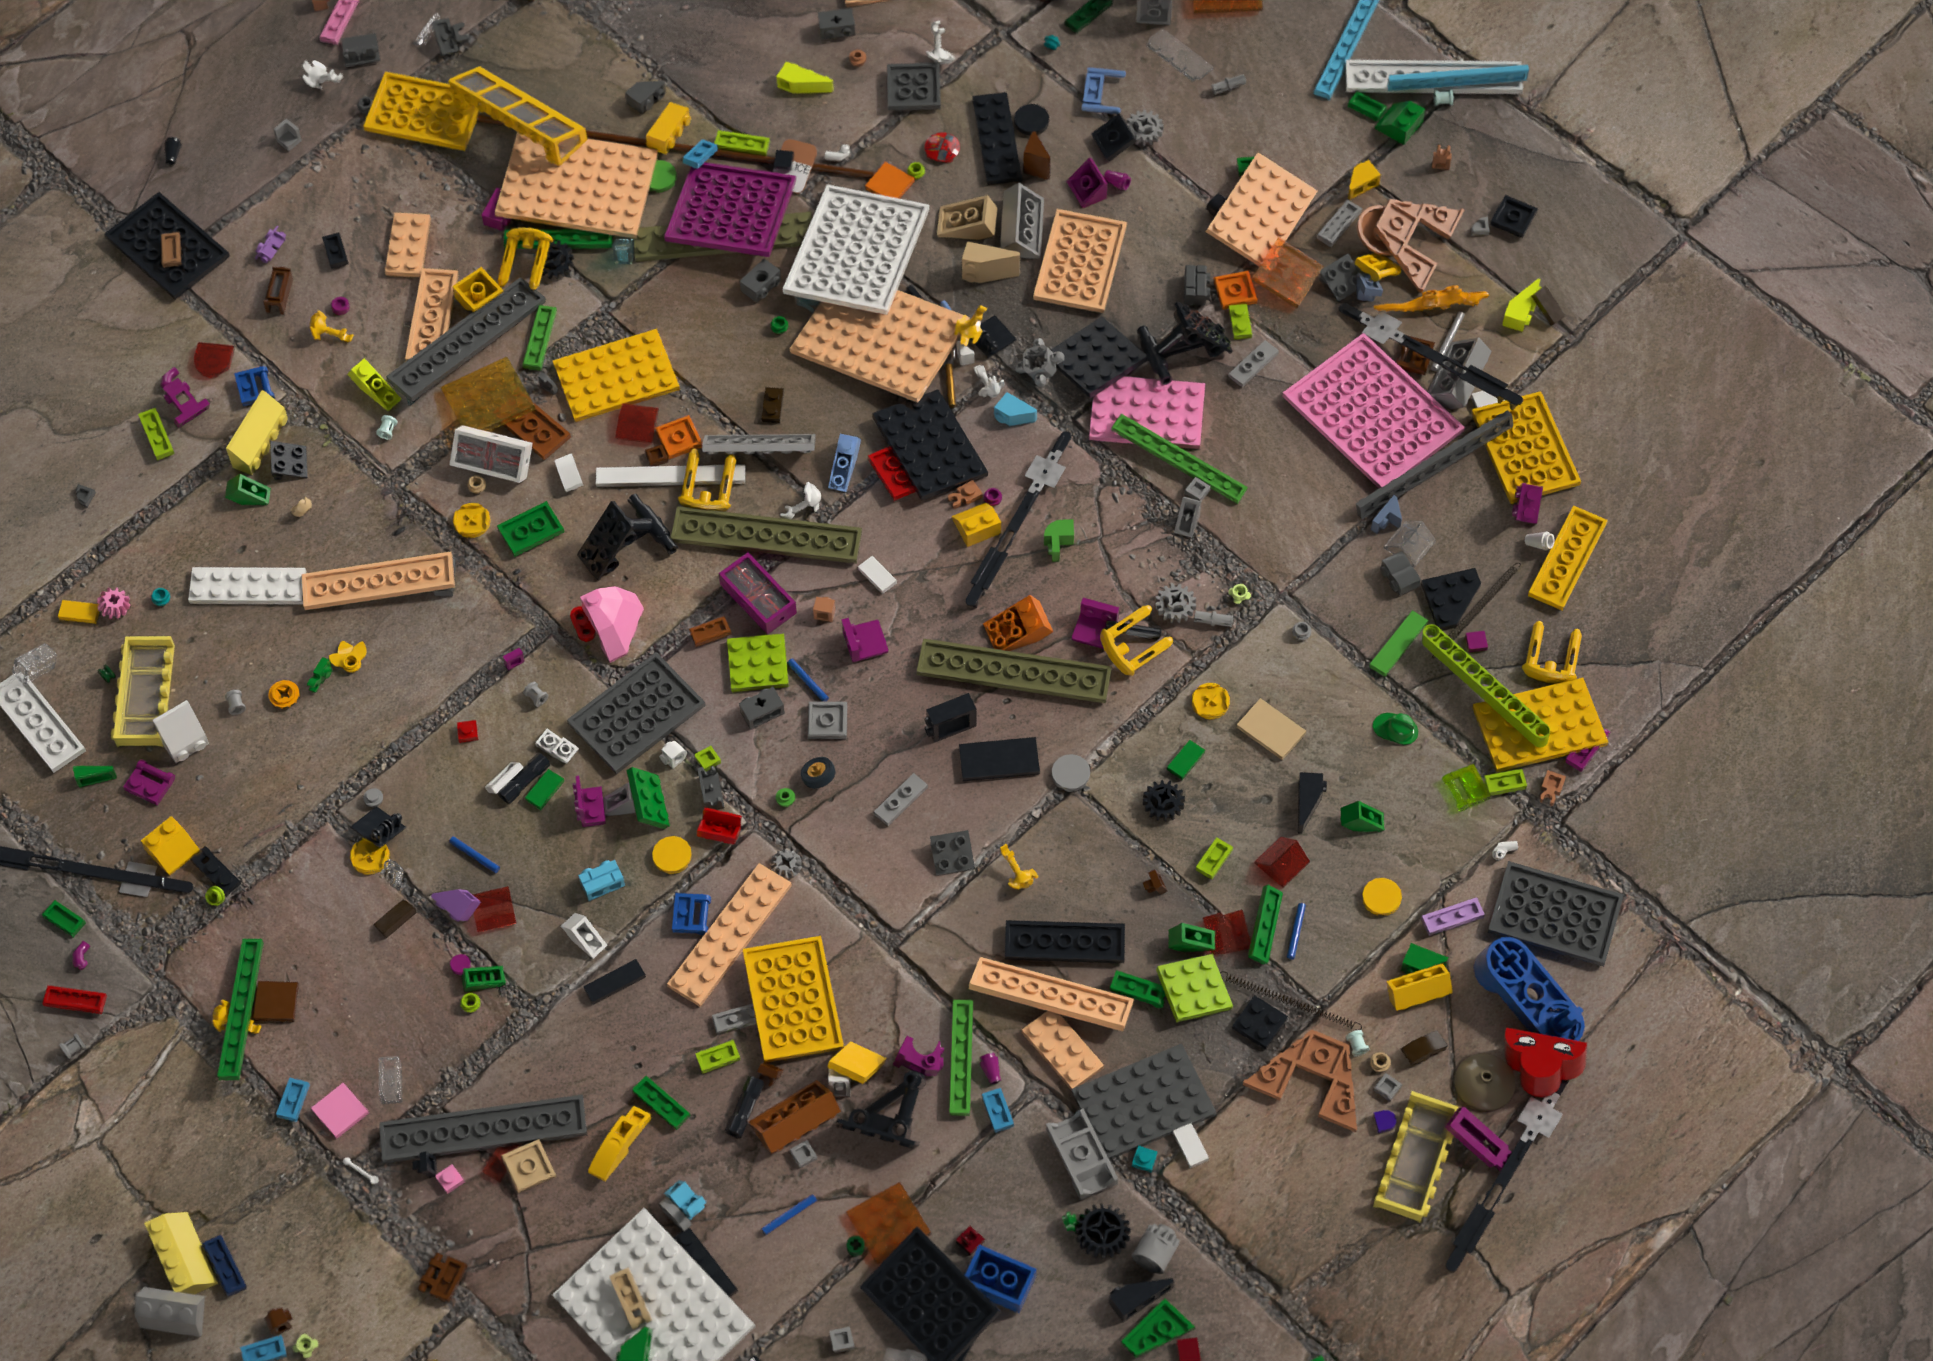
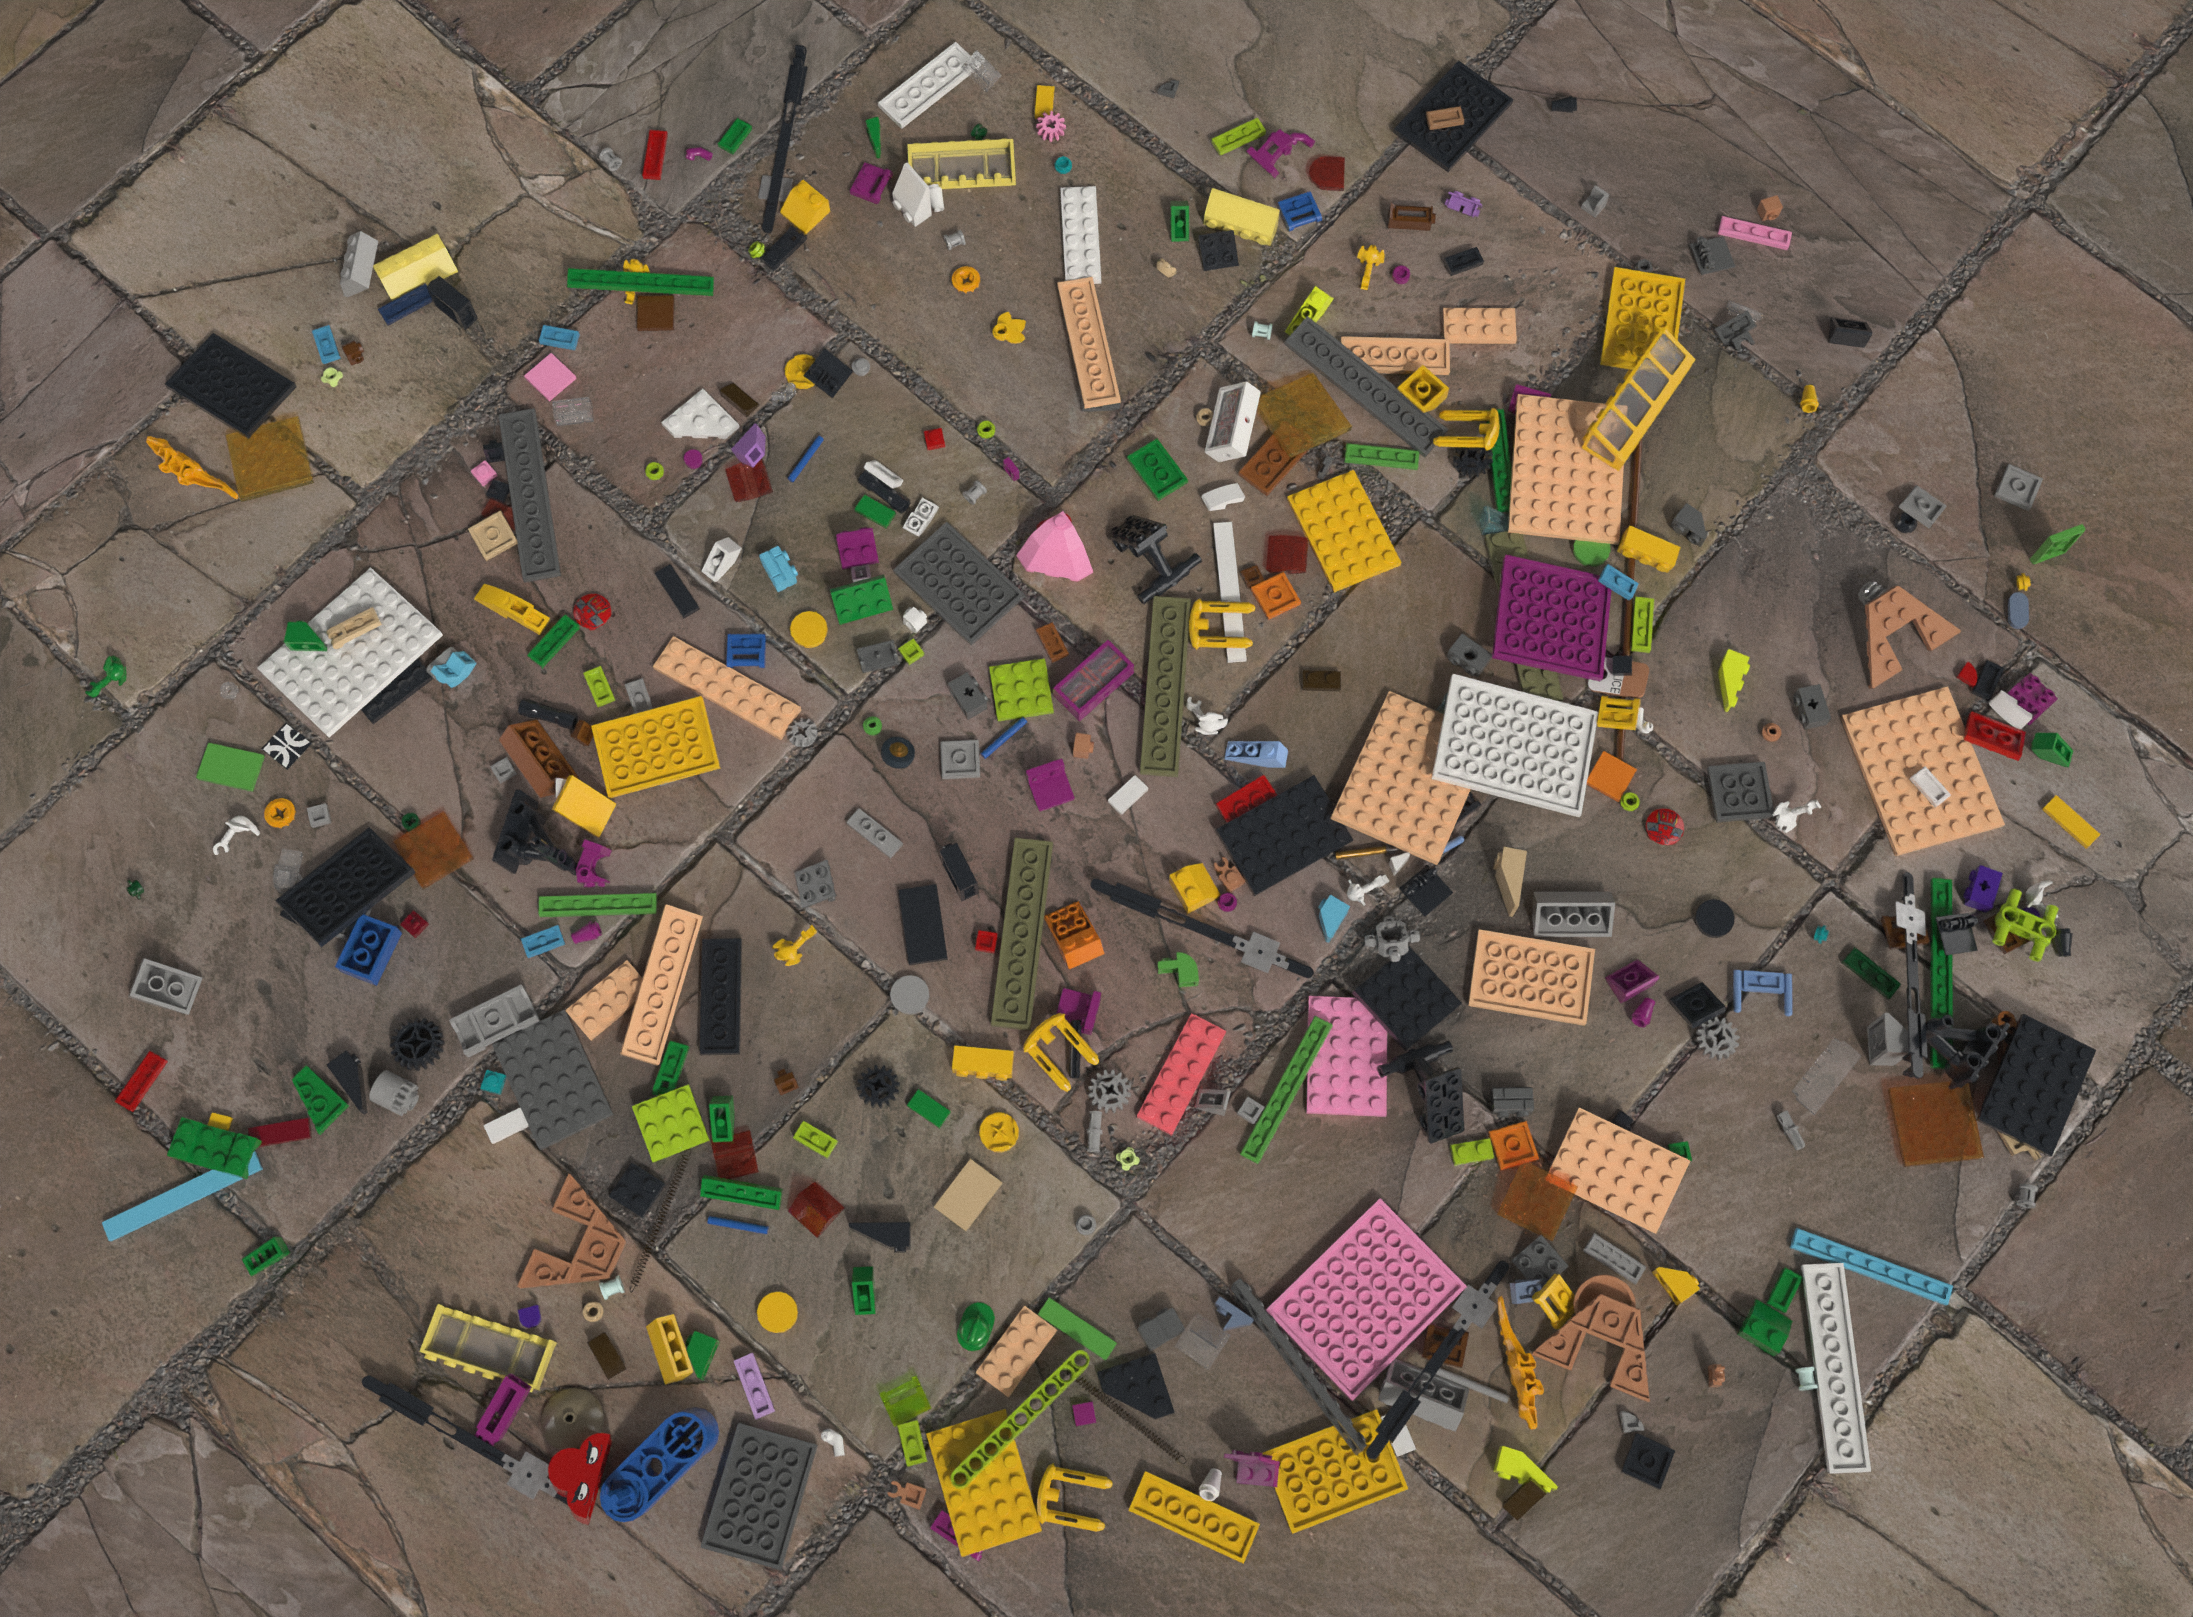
camera: 85 degrees right, 10 degrees up
white piece [302,61,343,89] -> none
green plate [307,657,332,693] -> none
white hinge [343,1157,379,1185] -> none
reddish brown plate [417,1252,468,1303] -> none
yellow tile [453,503,491,538] -> none
green slope [462,966,506,992] -> none
red bracket [697,808,742,845] -> none
light grey plate [702,434,816,454] -> none
blue bar [761,1194,817,1235] -> none
green plate [770,316,789,334] -> none
tan slope [937,195,997,240] -> none
yellow piece [954,305,987,346] -> none
black plate [972,92,1022,185] -> none
reddish brown slope [1023,131,1051,180] -> none
green plate [1062,1211,1078,1232] -> none
light grey plate [1229,340,1279,387] -> none
light grey tile [1374,1073,1402,1102] -> none
medium azure tile [1387,65,1529,91] -> none
none -> black window [426,276,478,331]
none -> black tile [486,479,510,504]
none -> red dish [573,594,612,630]
none -> white plate [661,389,740,439]
none -> yellow brick [952,1046,1014,1081]
none -> red plate [975,930,998,954]
none -> light nougat plate [976,1306,1057,1398]
none -> lime plate [977,421,995,439]
none -> coral plate [1137,1013,1226,1136]
none -> yellow plate [1597,695,1641,730]

